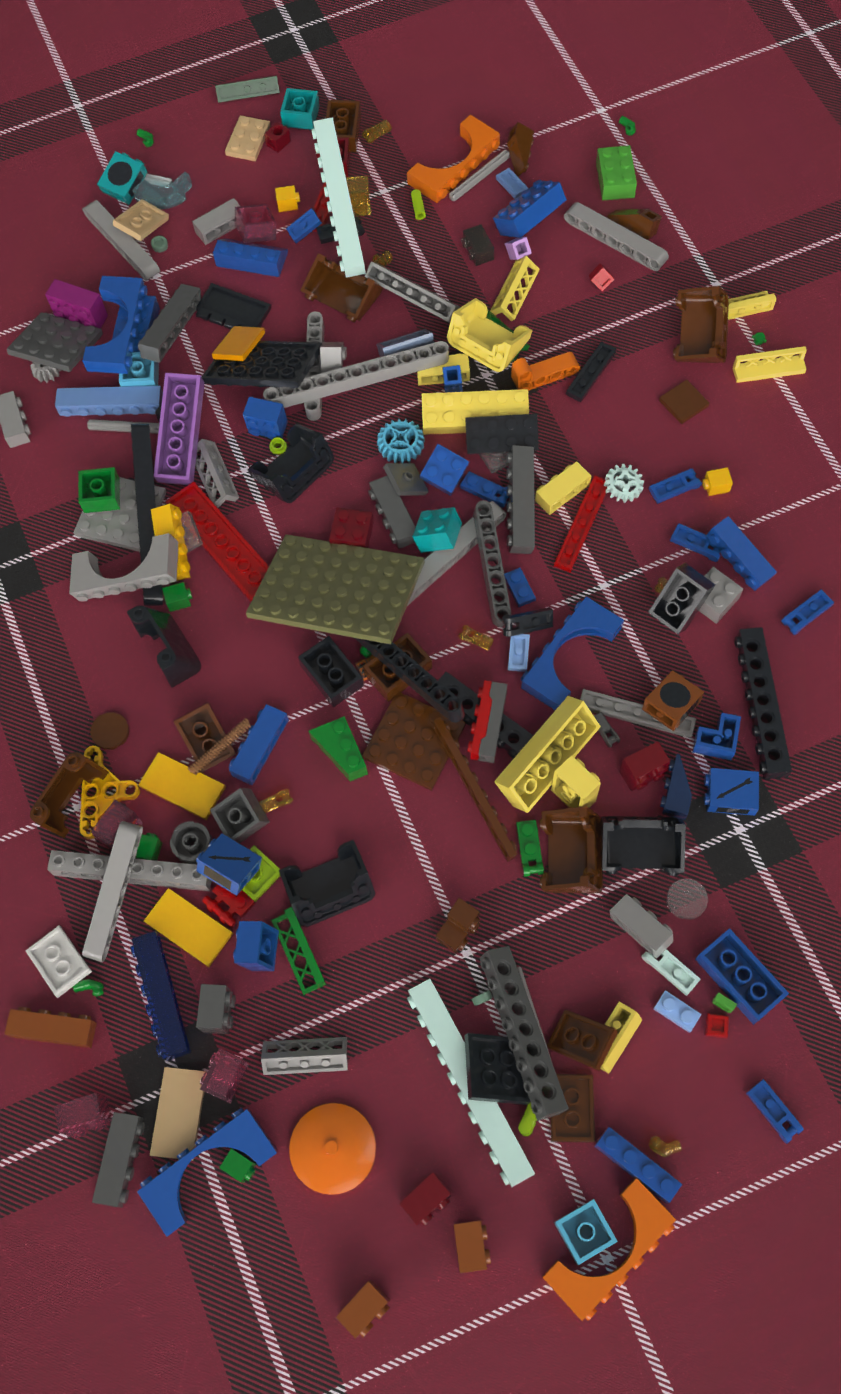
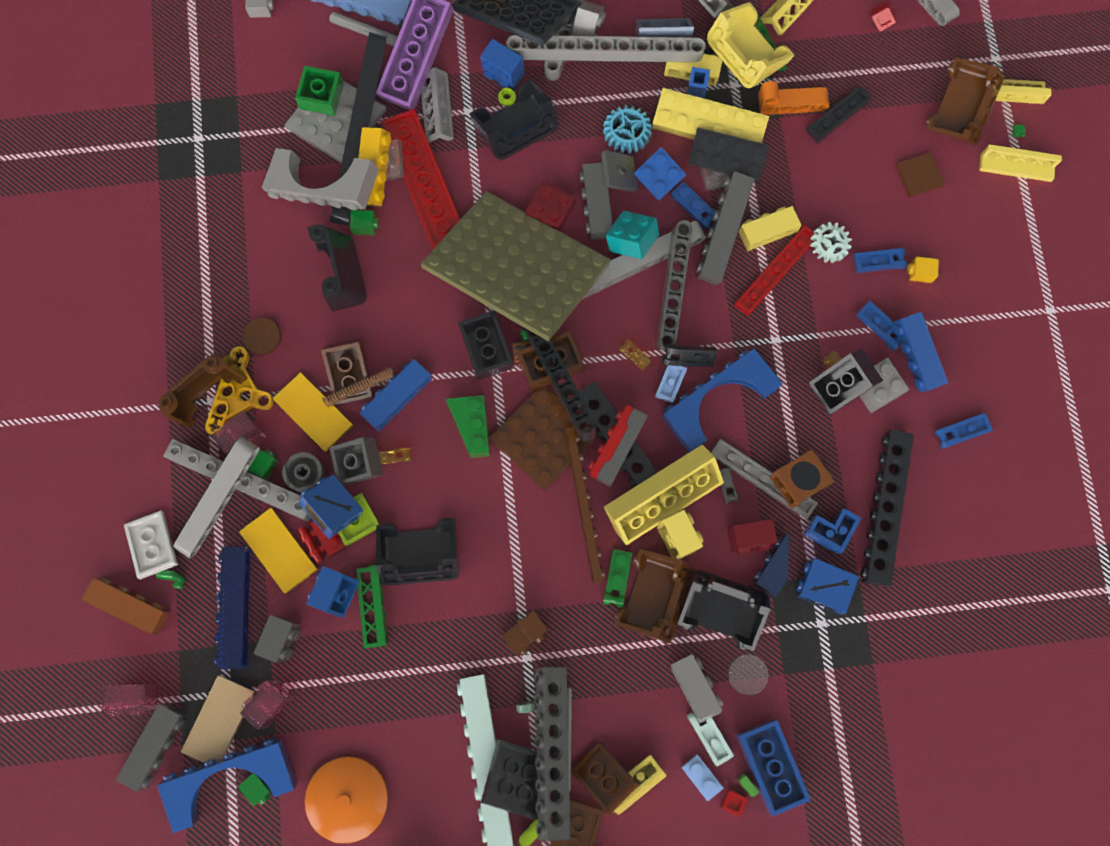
camera: 10 degrees right, 10 degrees up
light grey fence [261,1037,348,1075] -> none
blue plate [504,568,536,607] -> none

